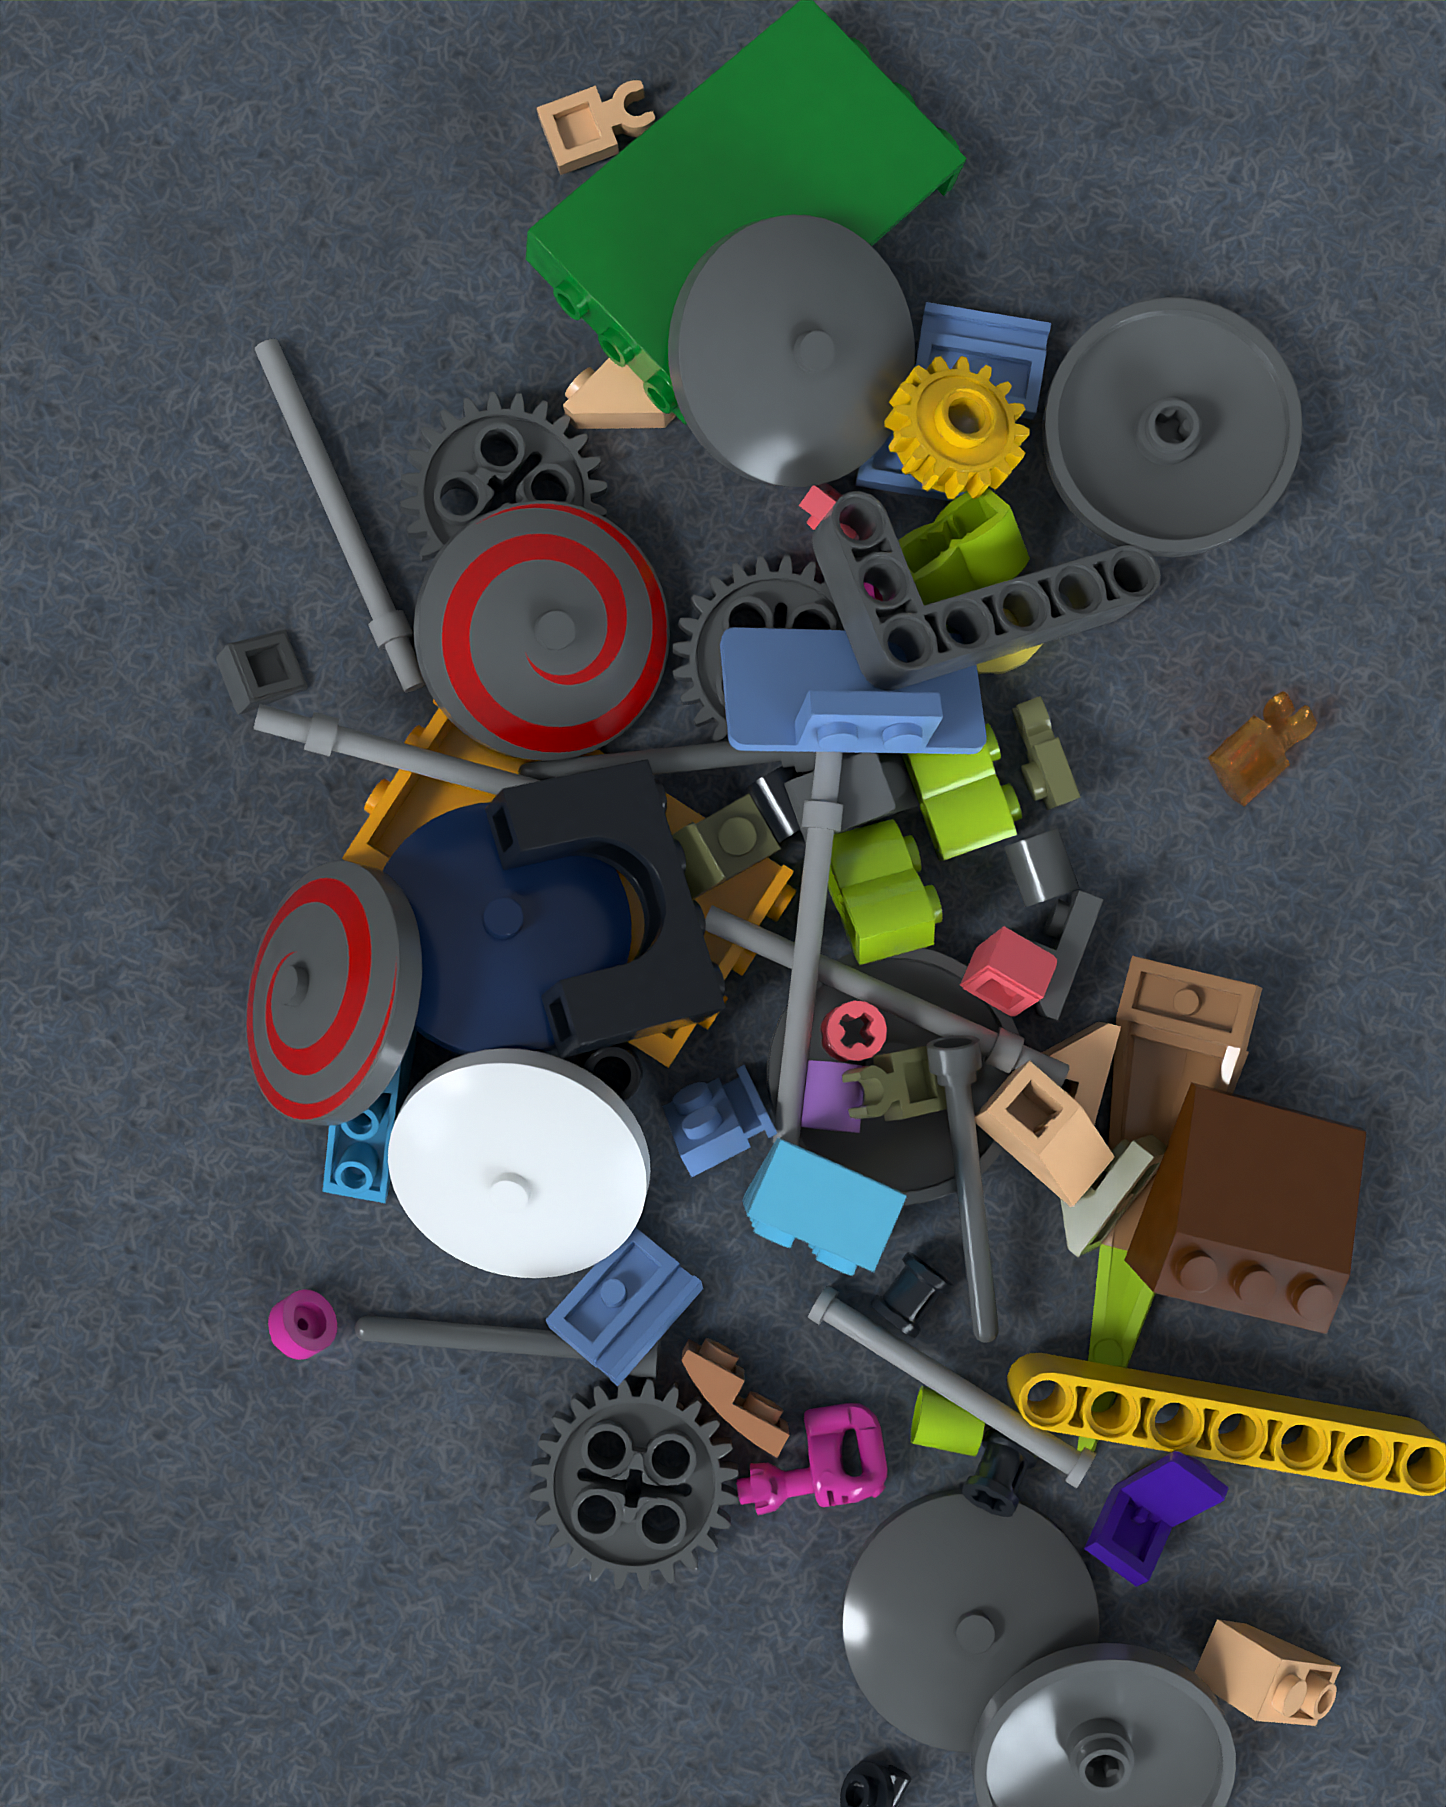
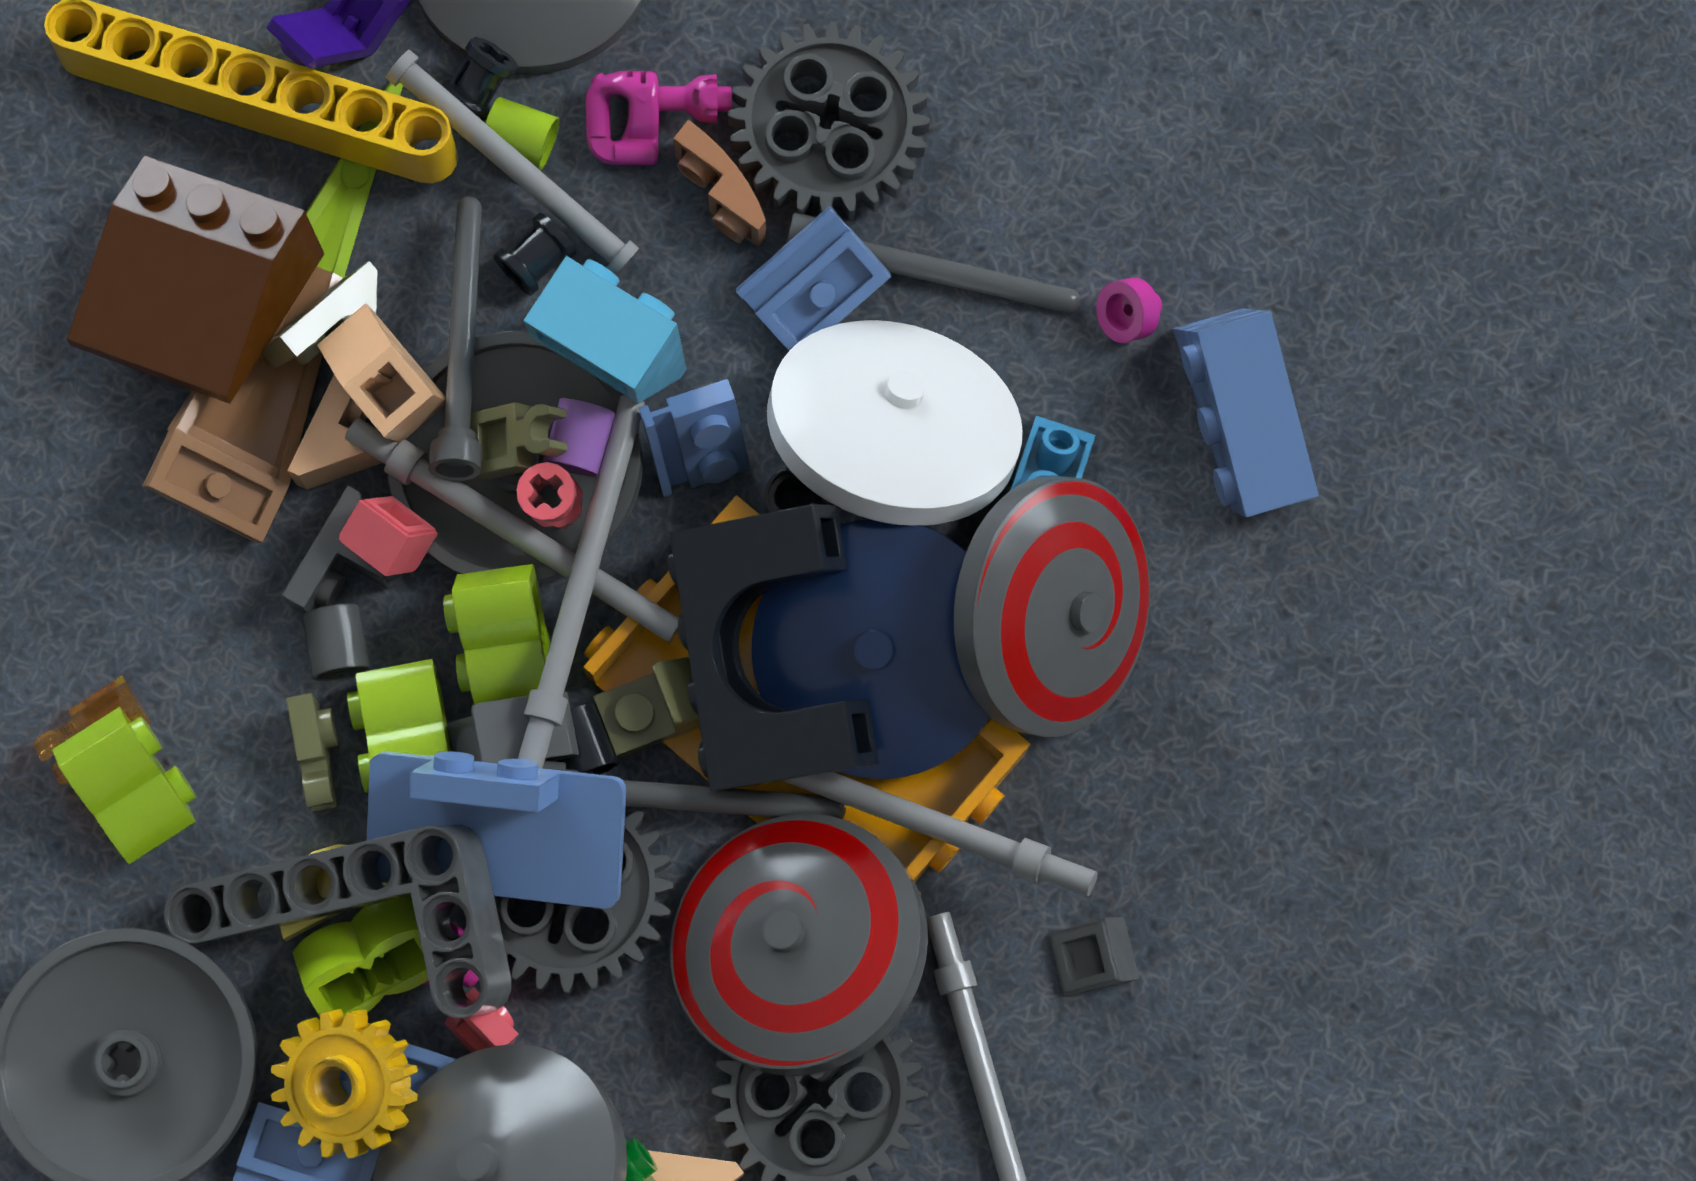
camera: 175 degrees left, 10 degrees down
none -> lime brick [52,707,197,864]
none -> medium blue wedge [1173,308,1319,517]

